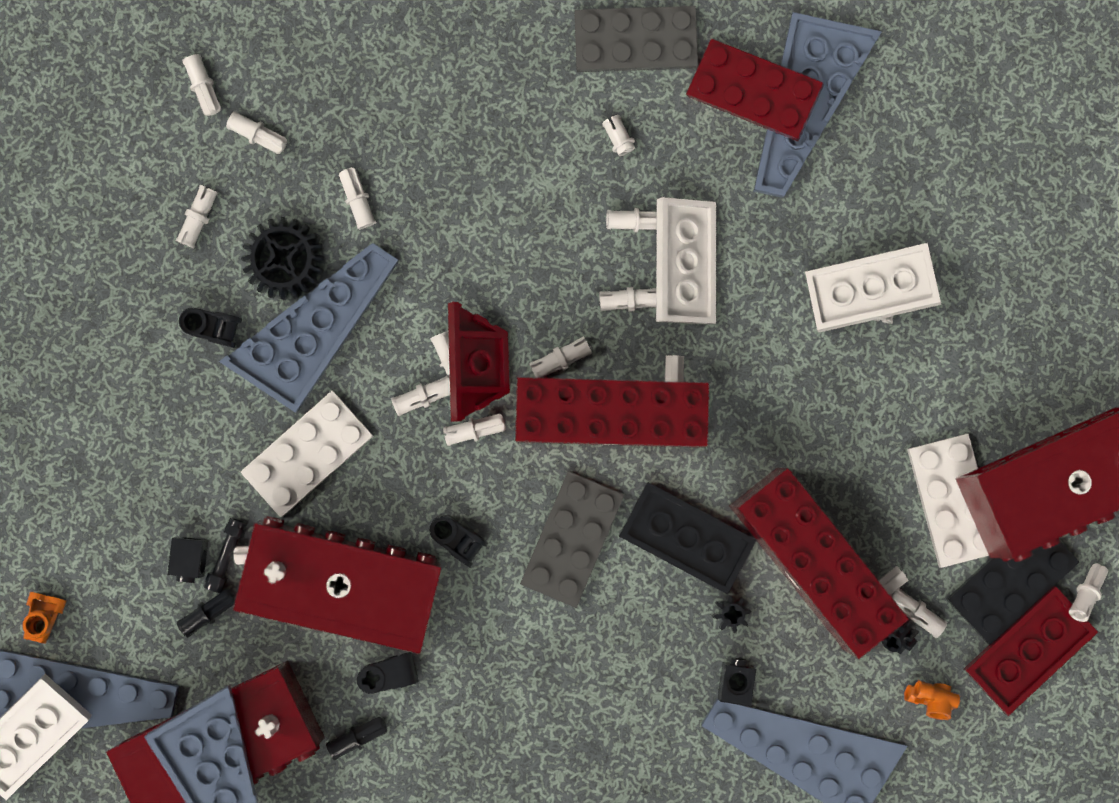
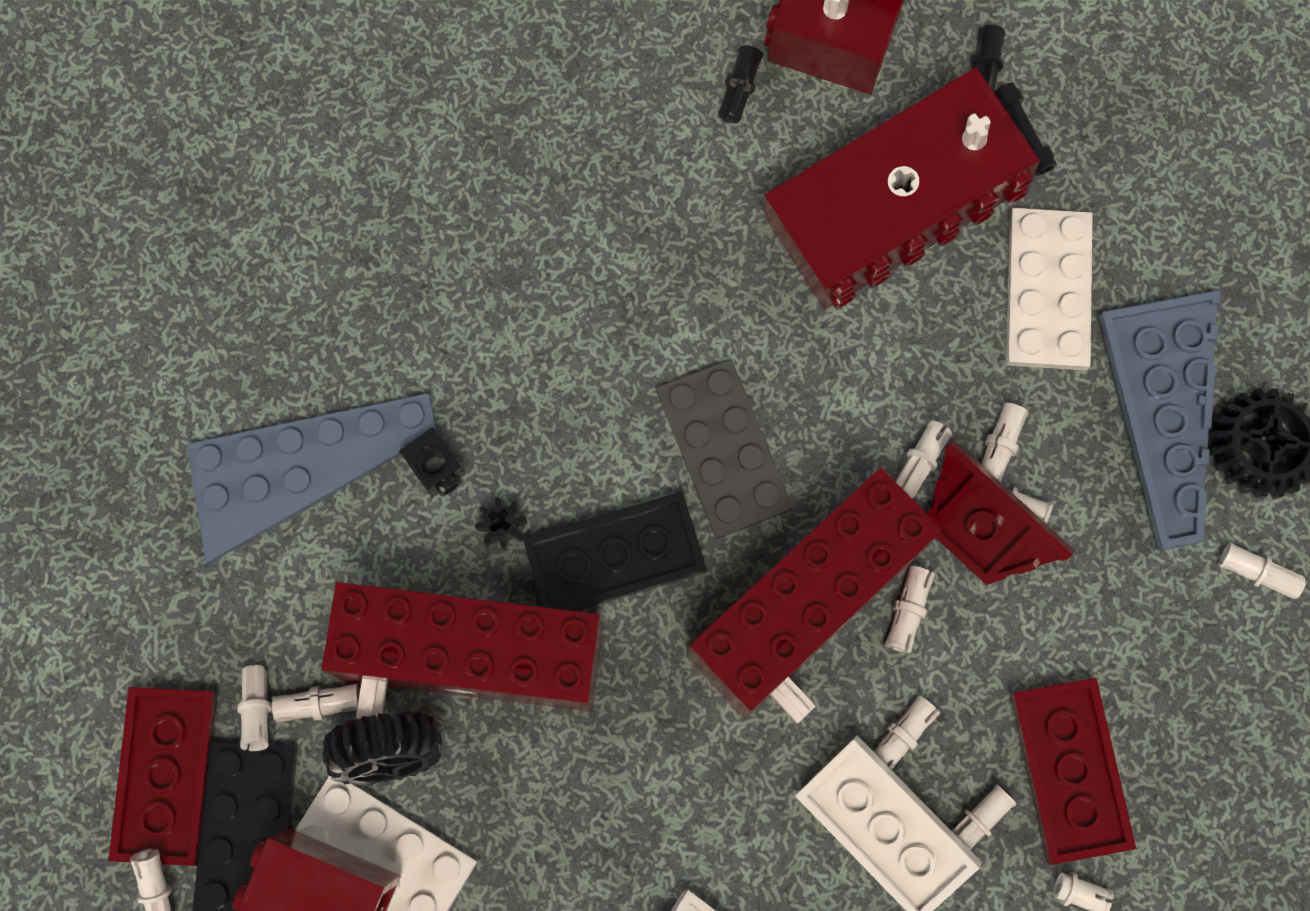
camera: 140 degrees right, 10 degrees down
black brick [167,536,209,583] -> none
black piece [179,308,242,348] -> none
black piece [357,652,419,694] -> none
black piece [429,515,488,568] -> none
black gear [881,617,919,654] -> none
orange plate [904,680,960,720] -> none
none -> white axle [237,664,272,751]
none -> black gear [322,711,442,786]
none -> dark red plate [1010,677,1137,865]

